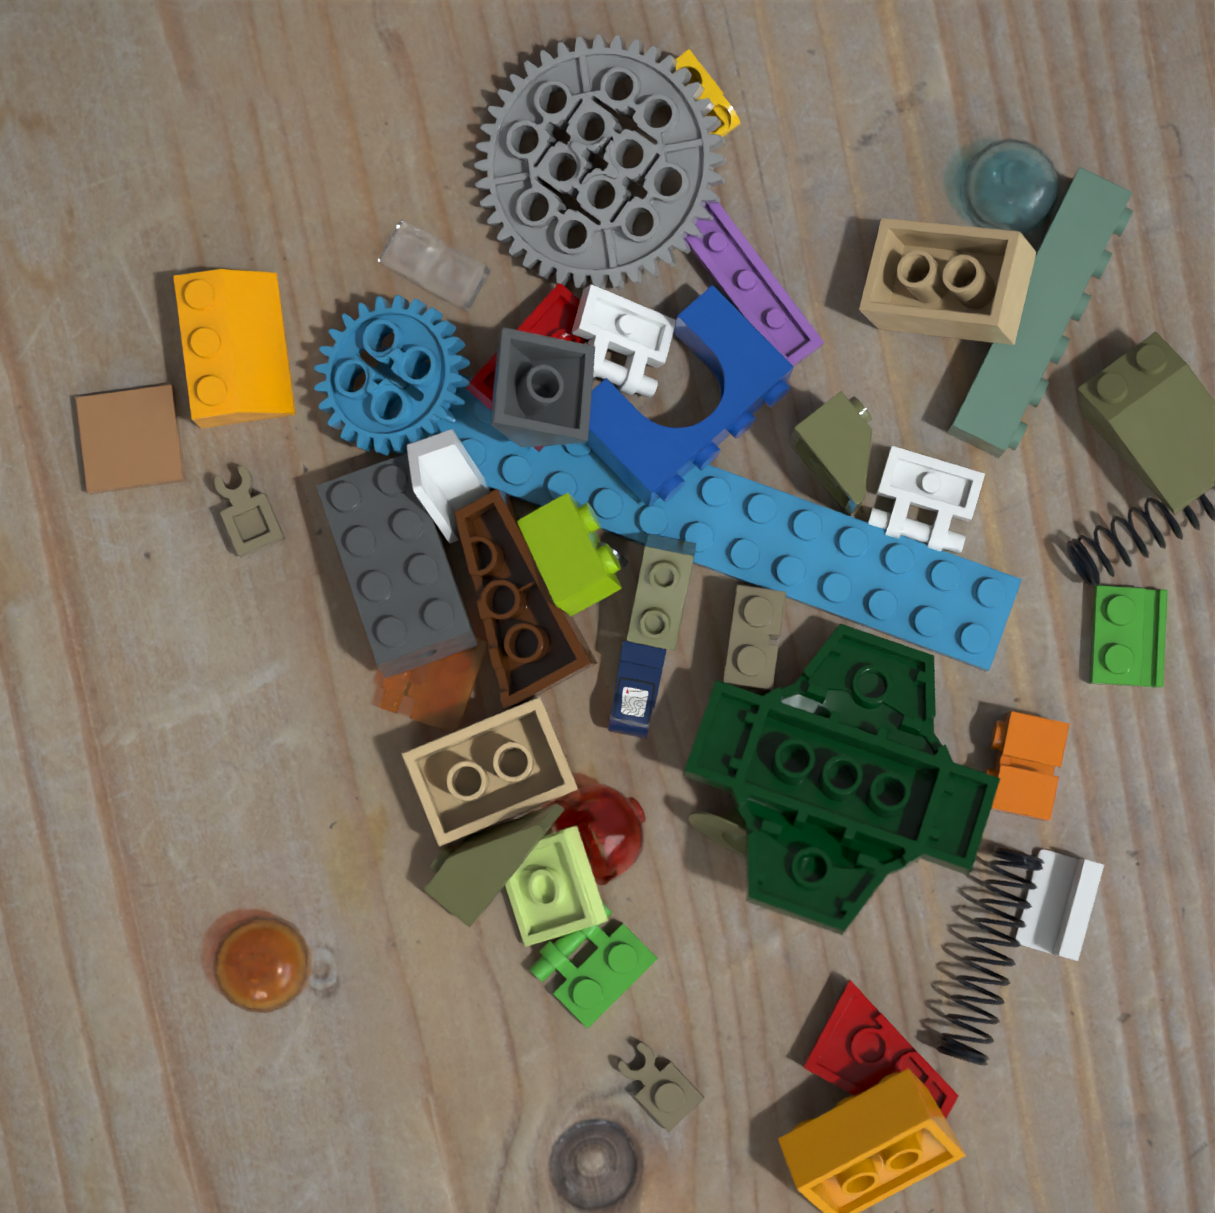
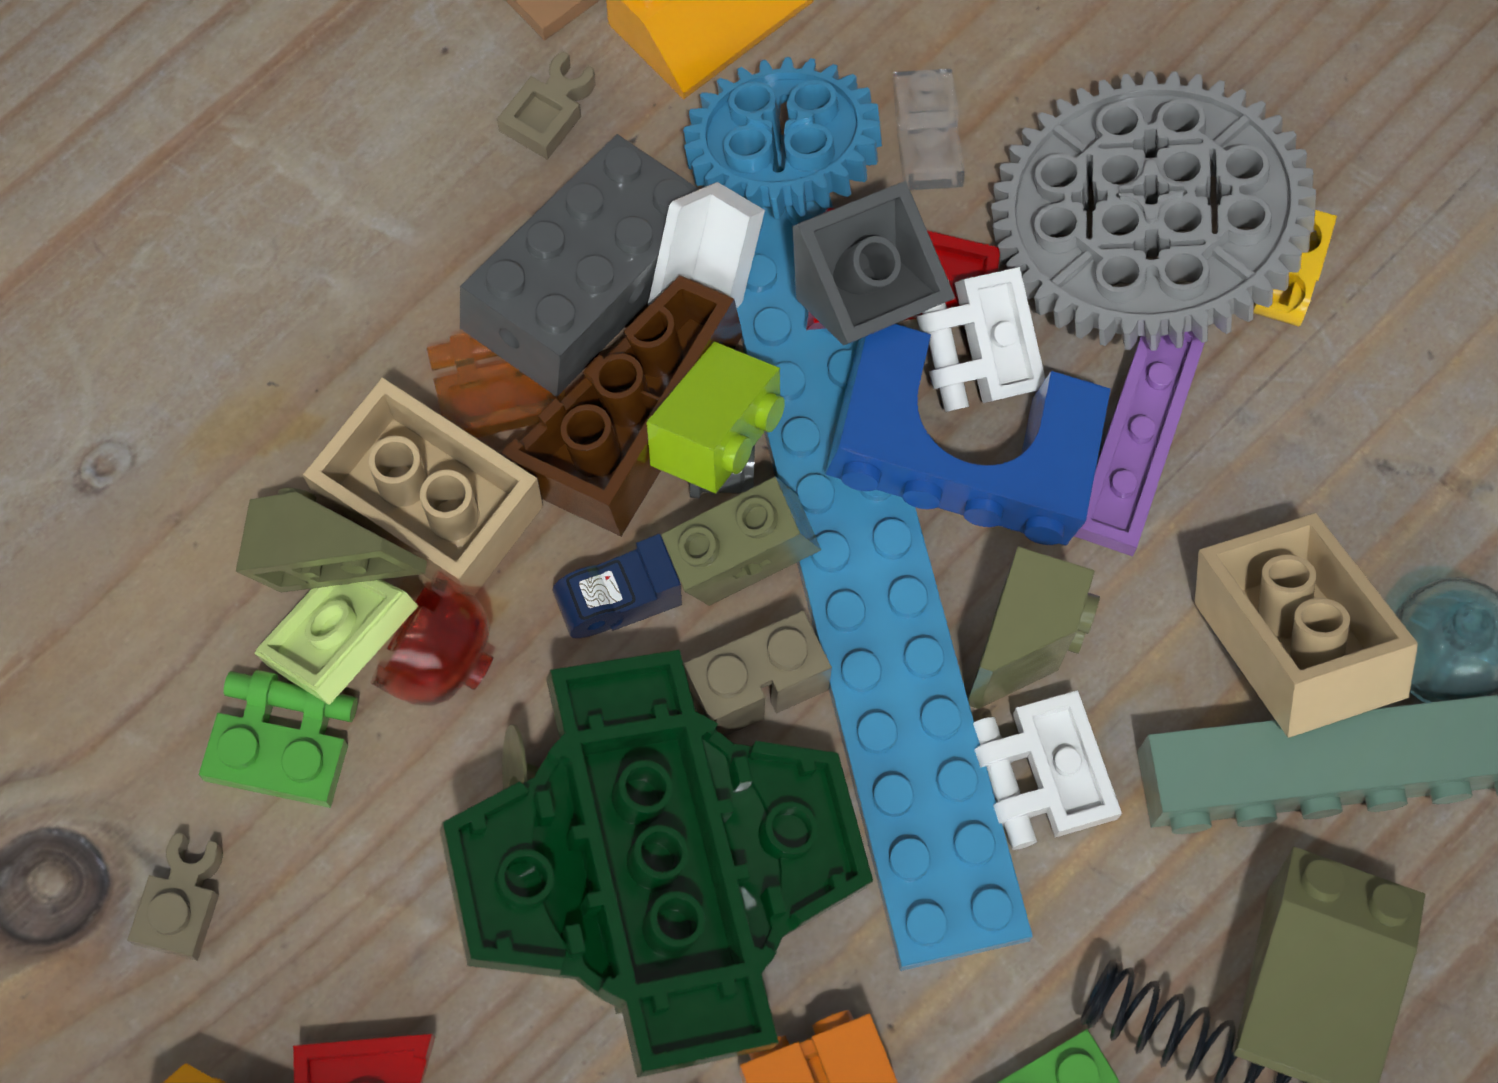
camera: 50 degrees right, 15 degrees down
clear orange cylinder [213,914,313,1013] -> none

